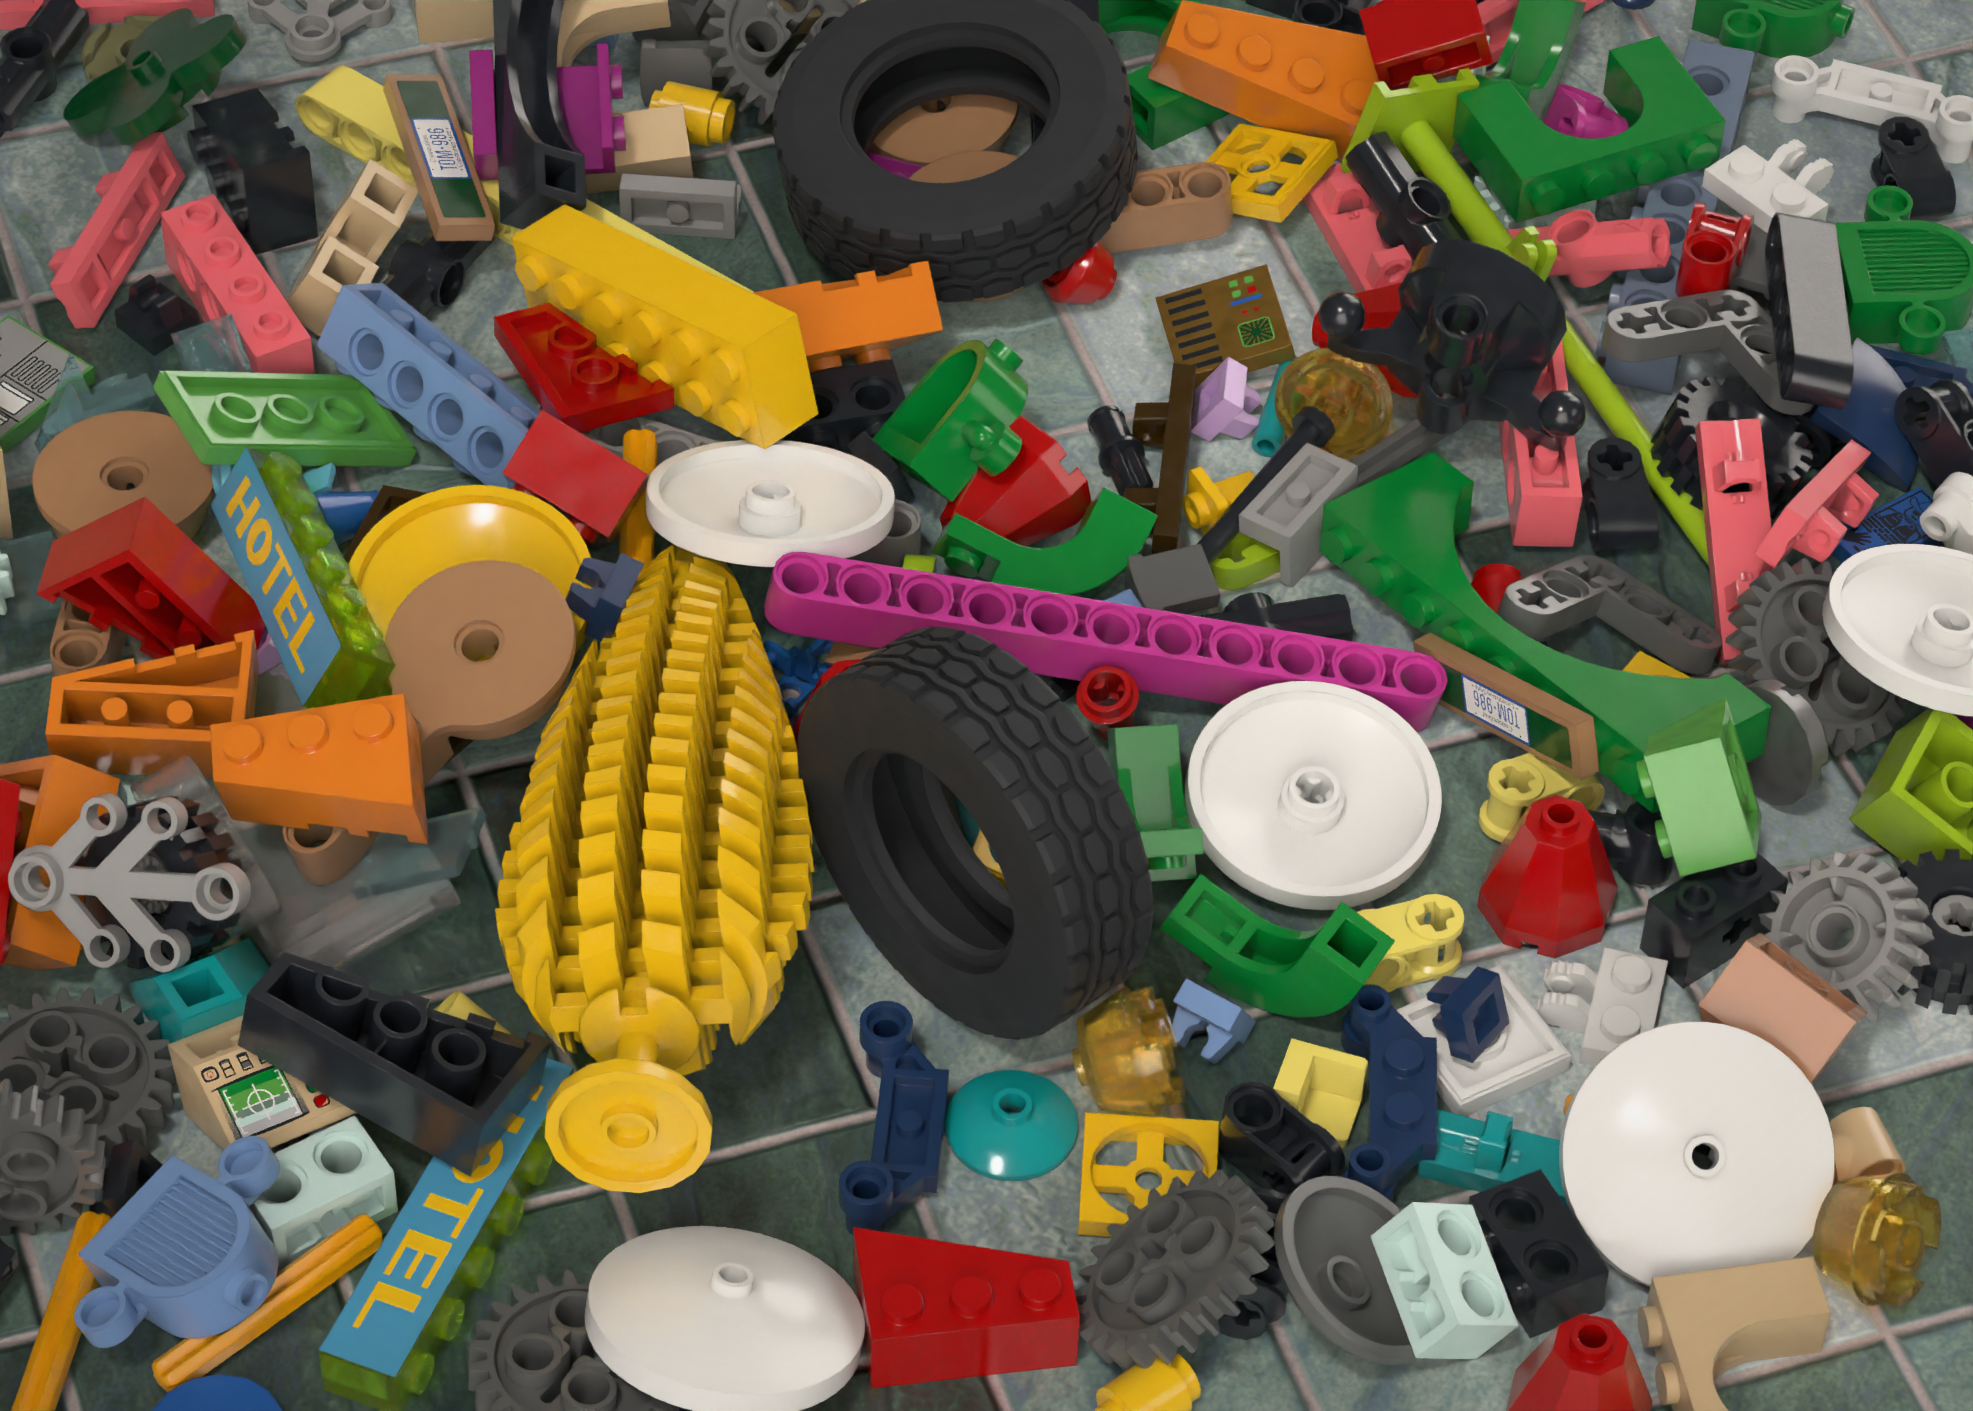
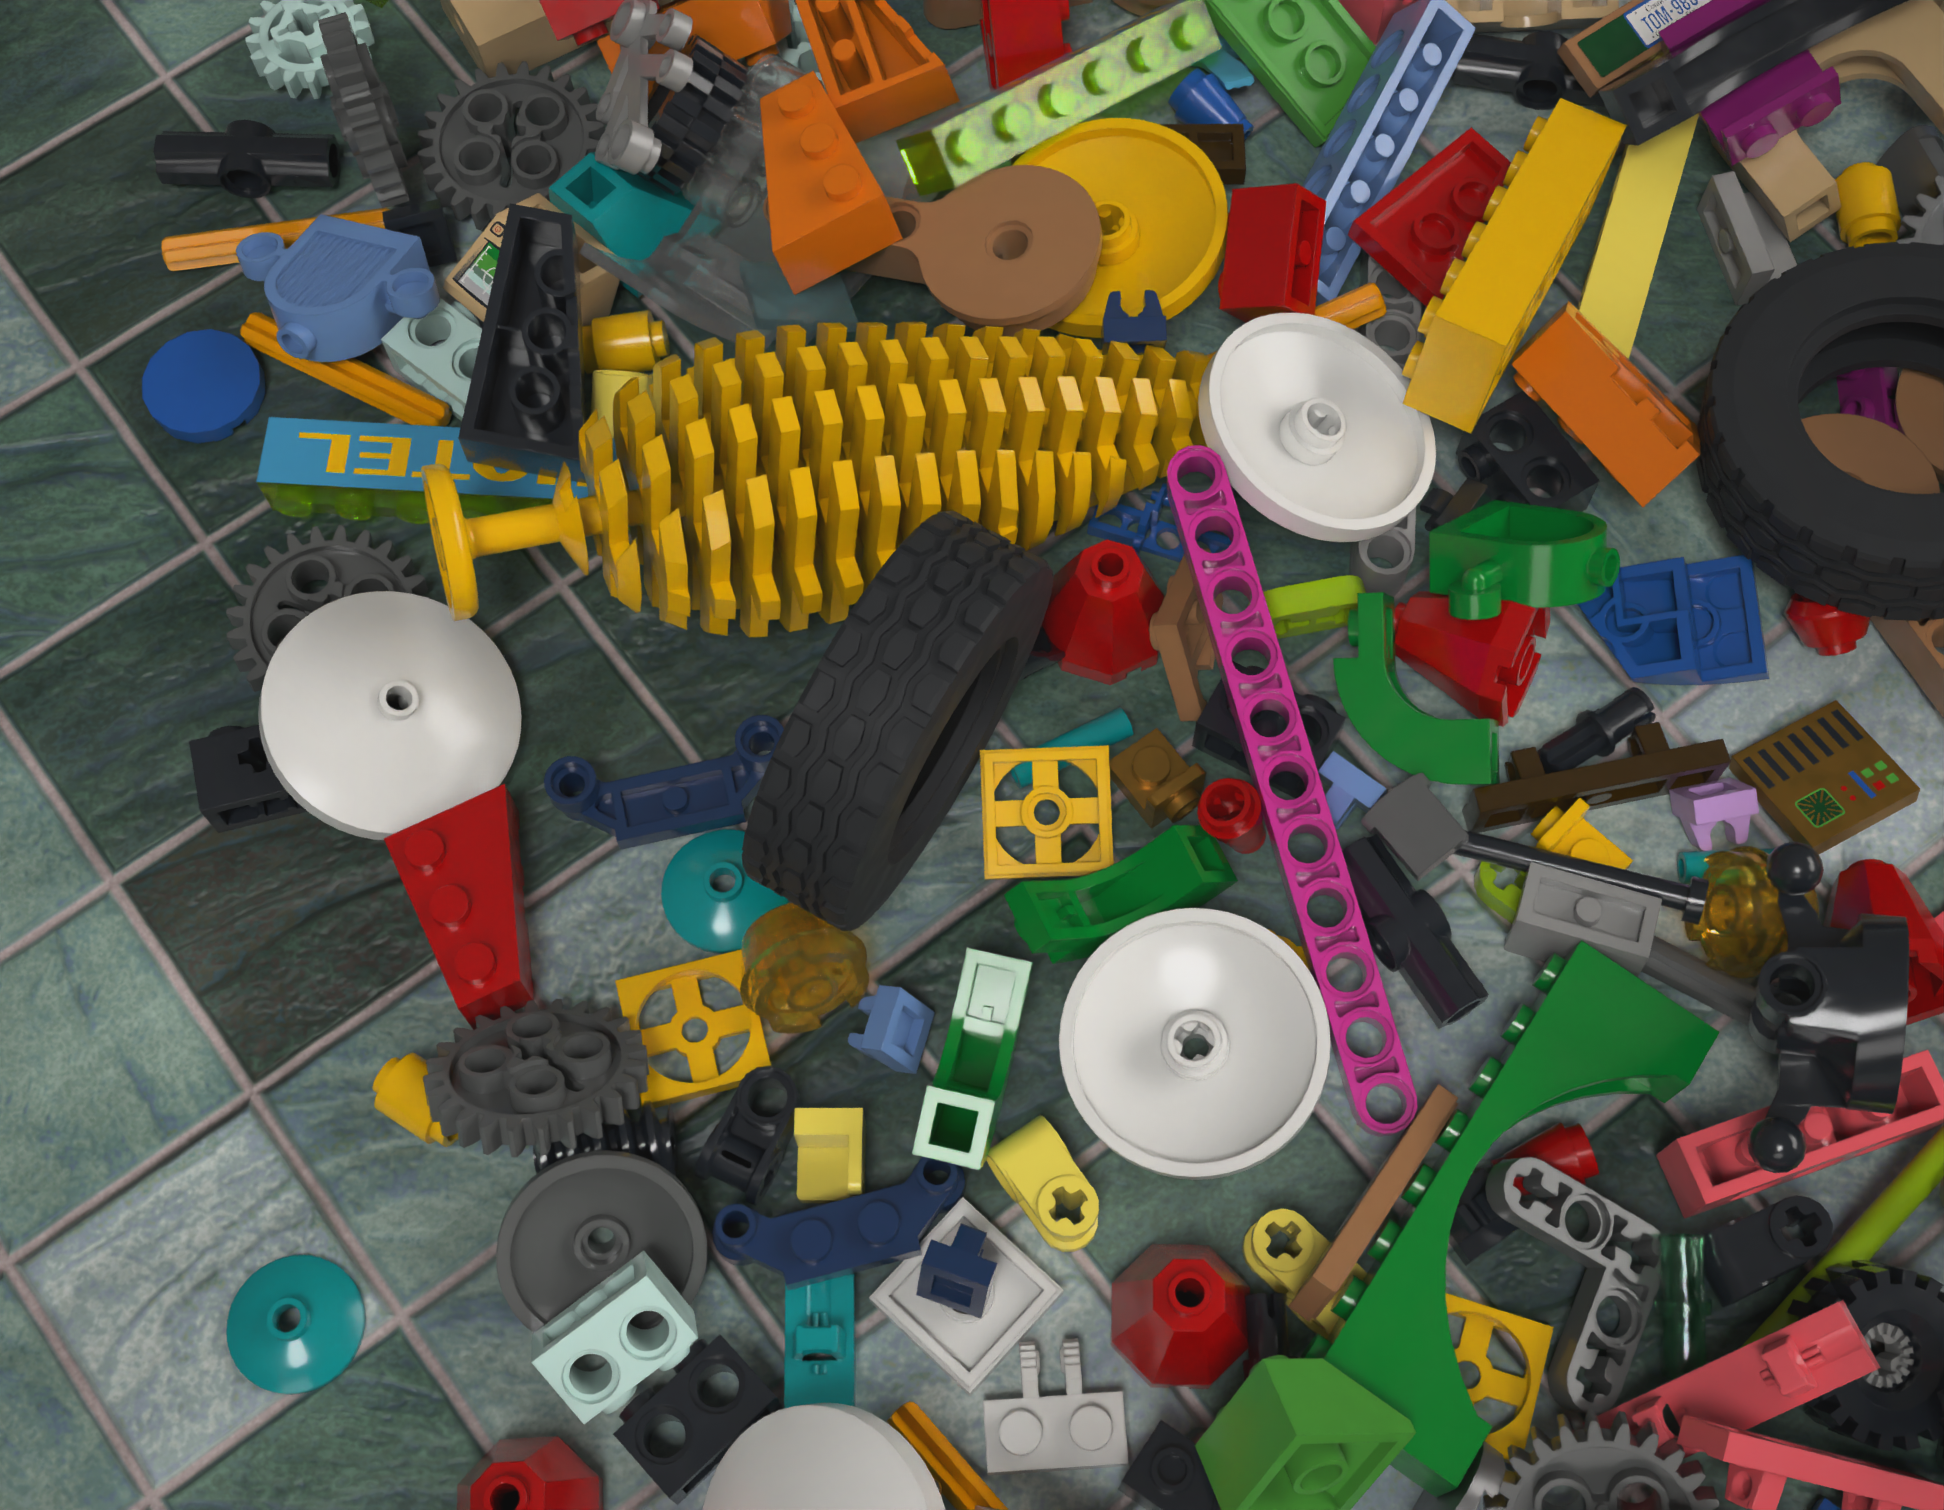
camera: 75 degrees right, 20 degrees up
none -> blue slope [1578,555,1770,685]
none -> clear green pin [1654,1233,1712,1379]

